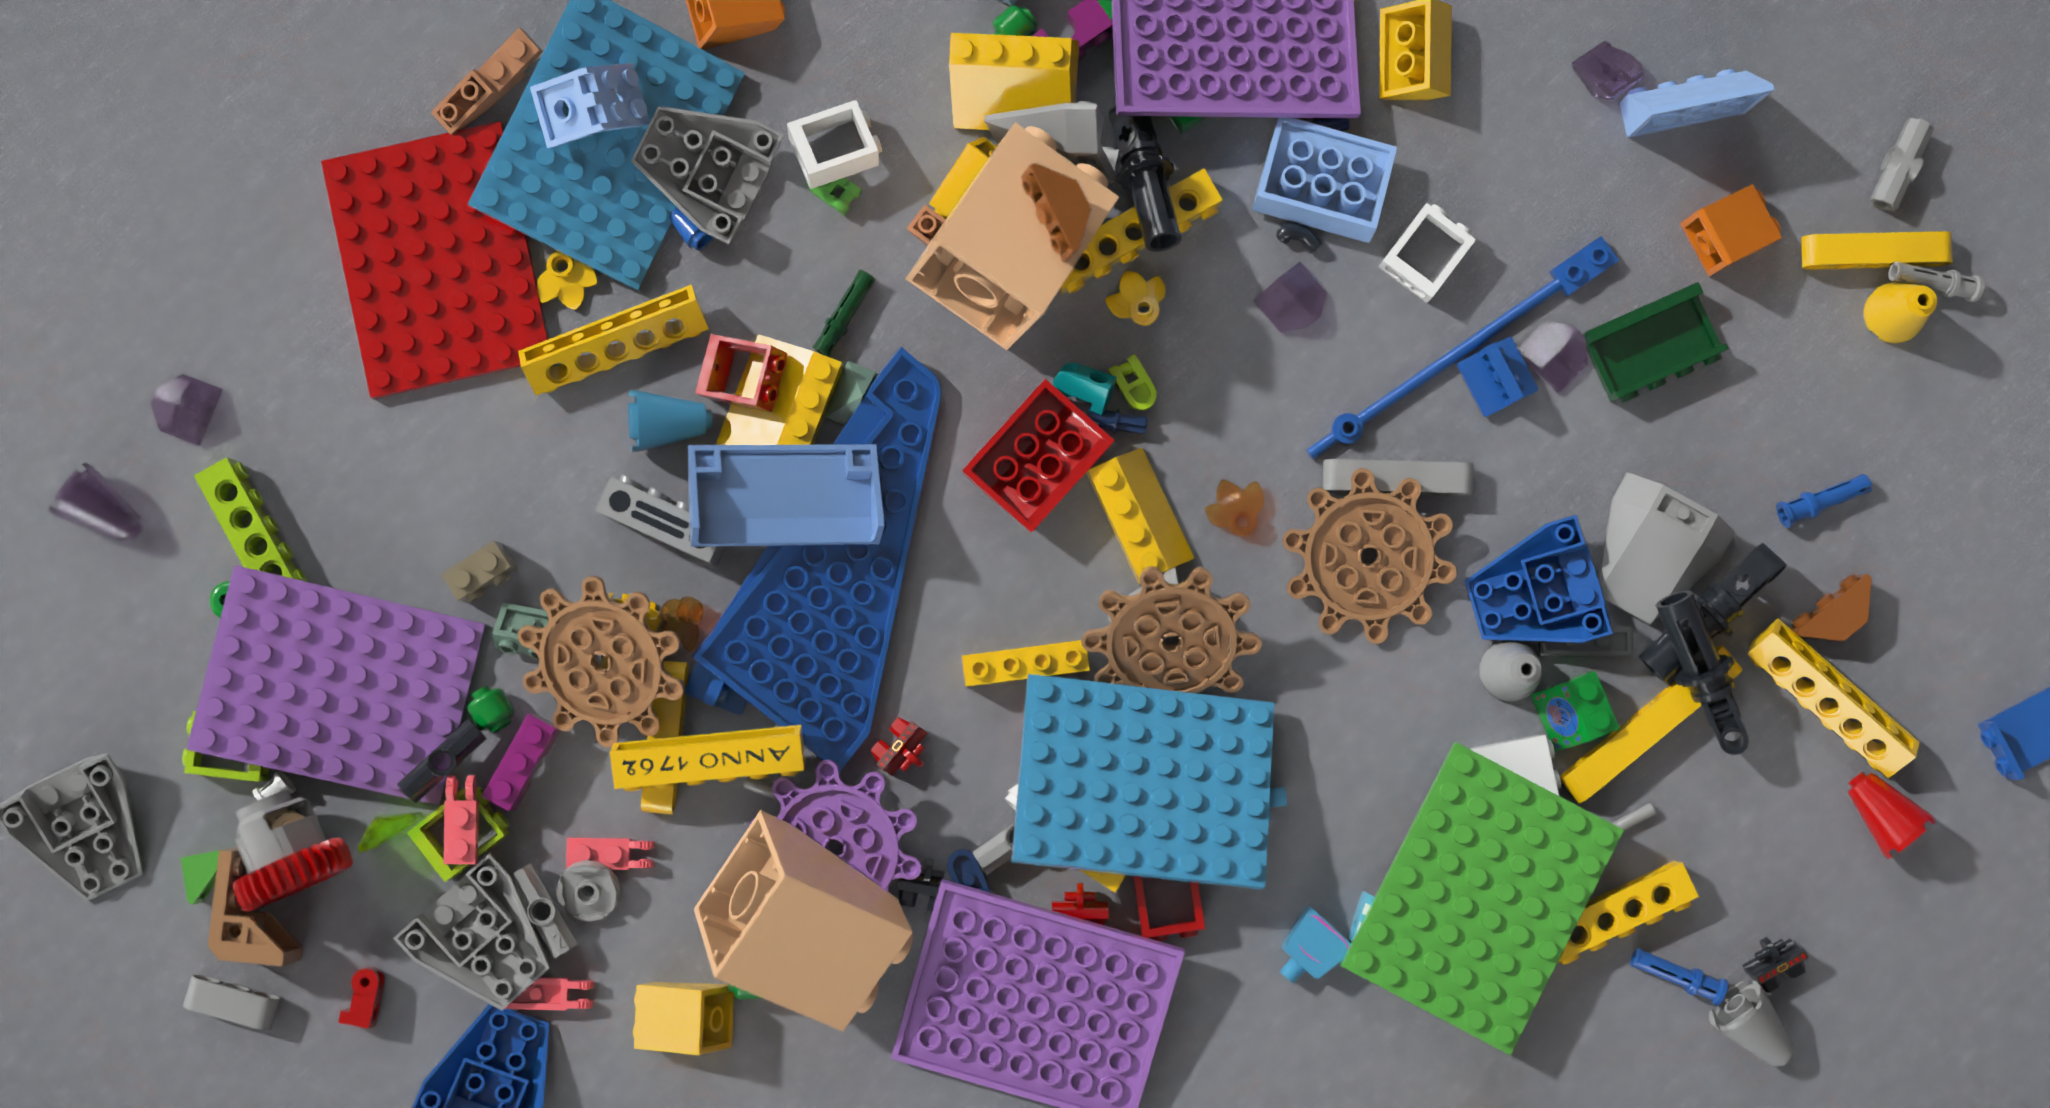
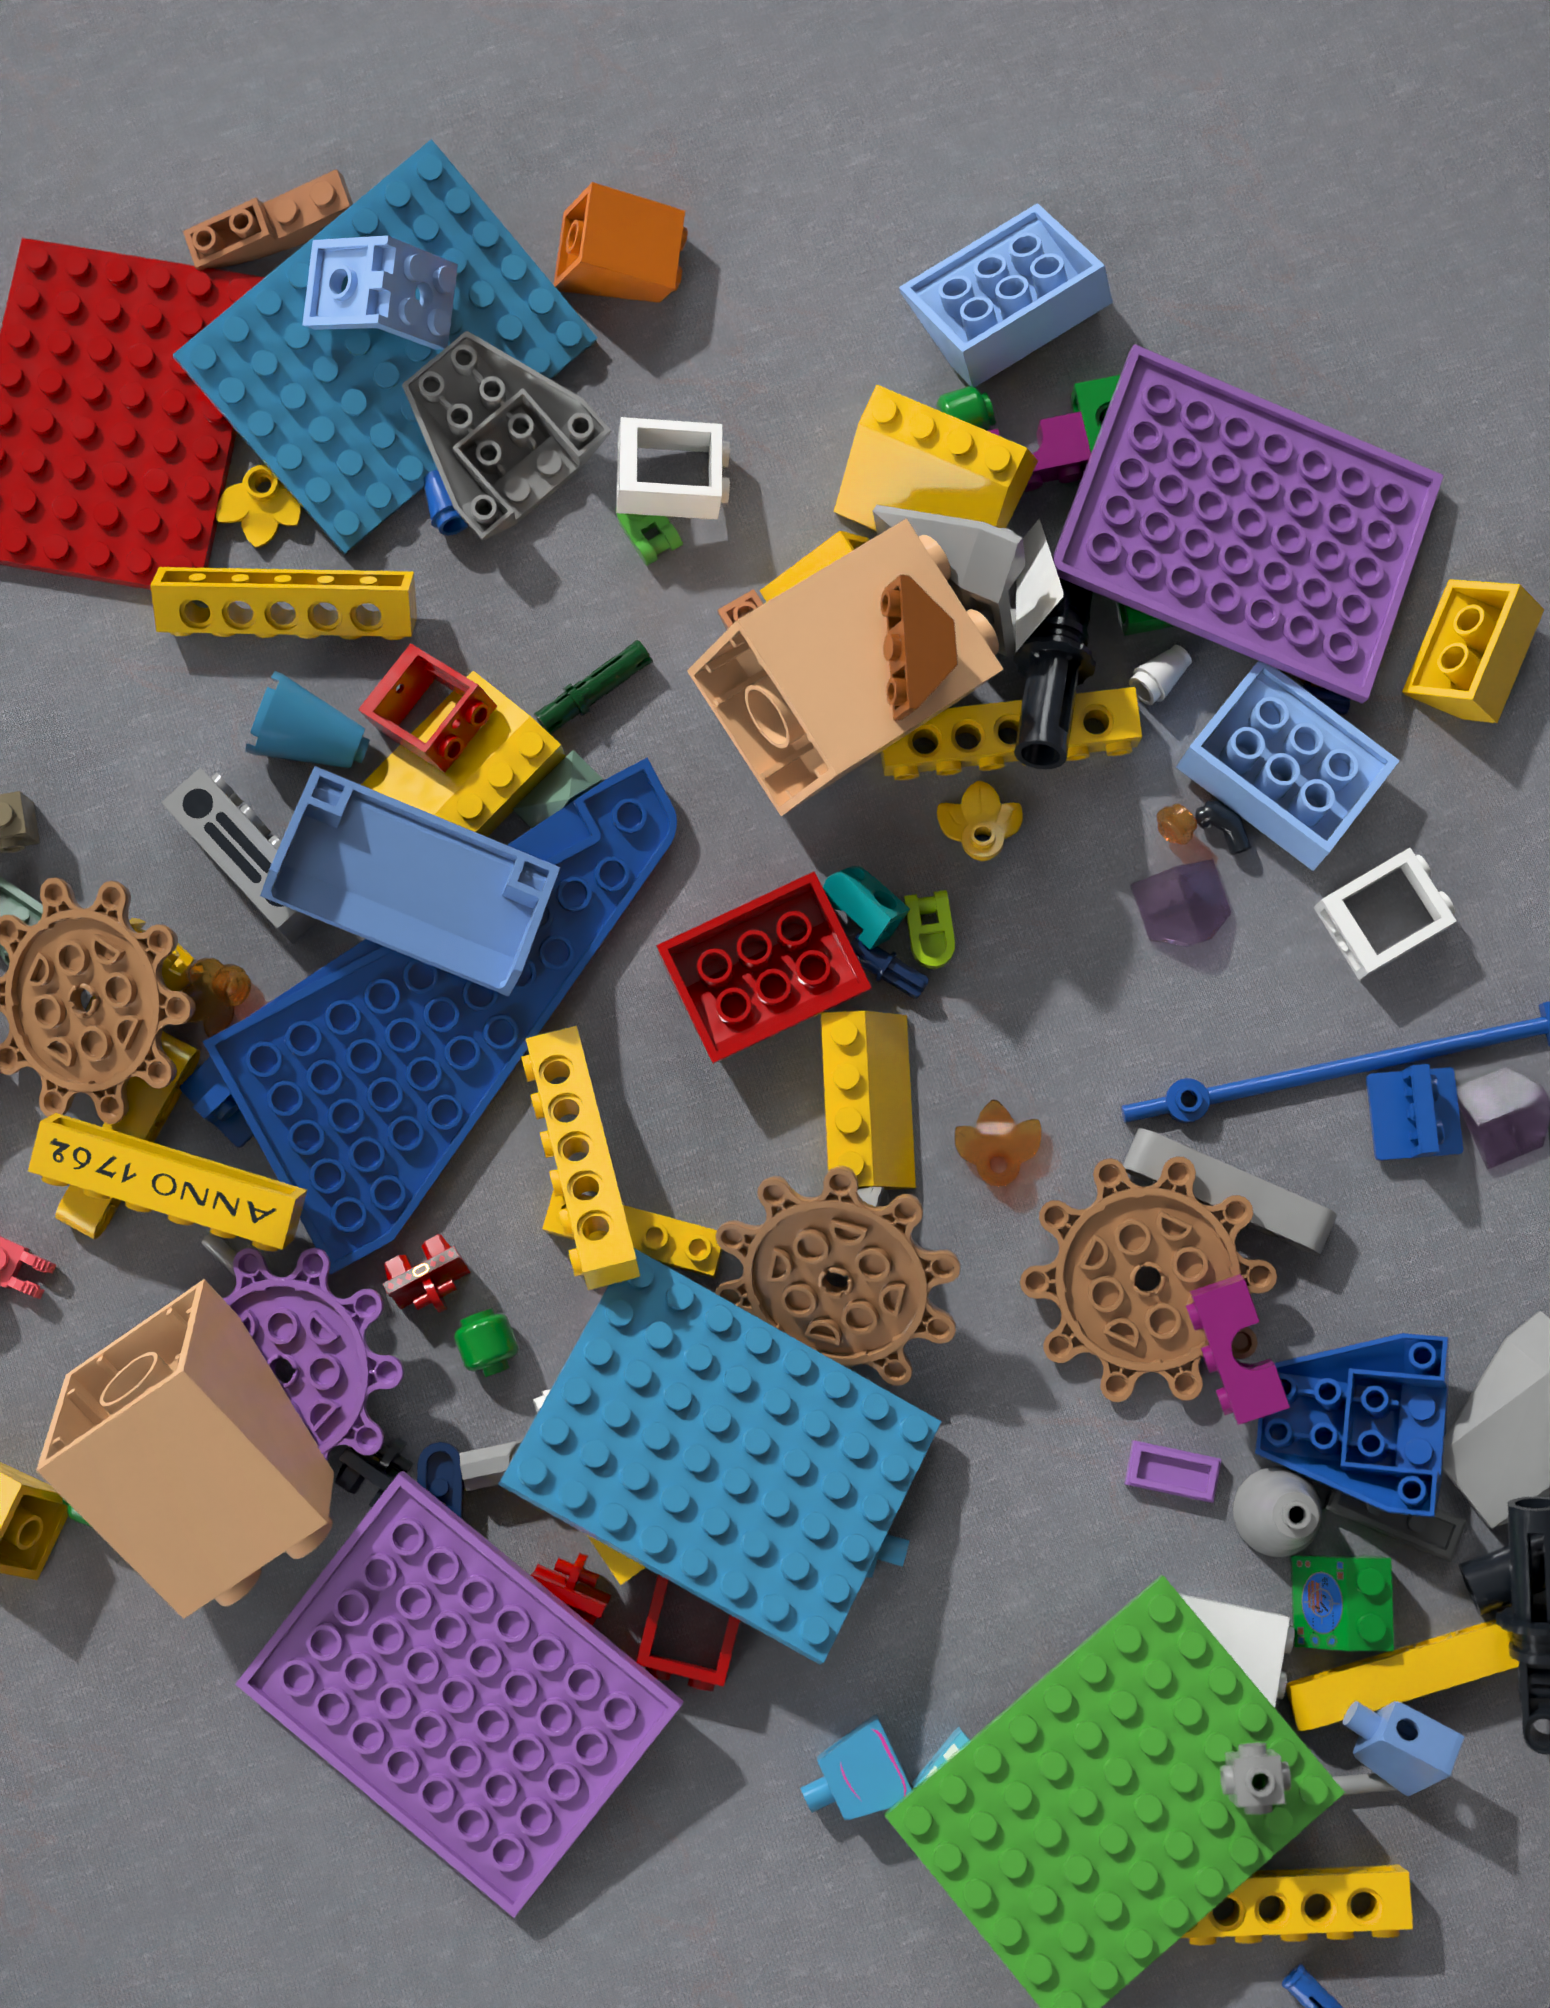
camera: 30 degrees right, 5 degrees down
none -> green head [454,1308,519,1378]
none -> yellow brick [521,1026,641,1290]
none -> white sticker [1016,519,1063,652]
none -> medium lavender tile [1124,1440,1222,1503]
none -> white cone [1129,645,1192,705]
none -> clear orange plate [1157,803,1197,845]
none -> magenta arch [1186,1274,1290,1425]
none -> light grey brick [1220,1743,1291,1814]
none -> medium blue torso [1343,1701,1464,1797]

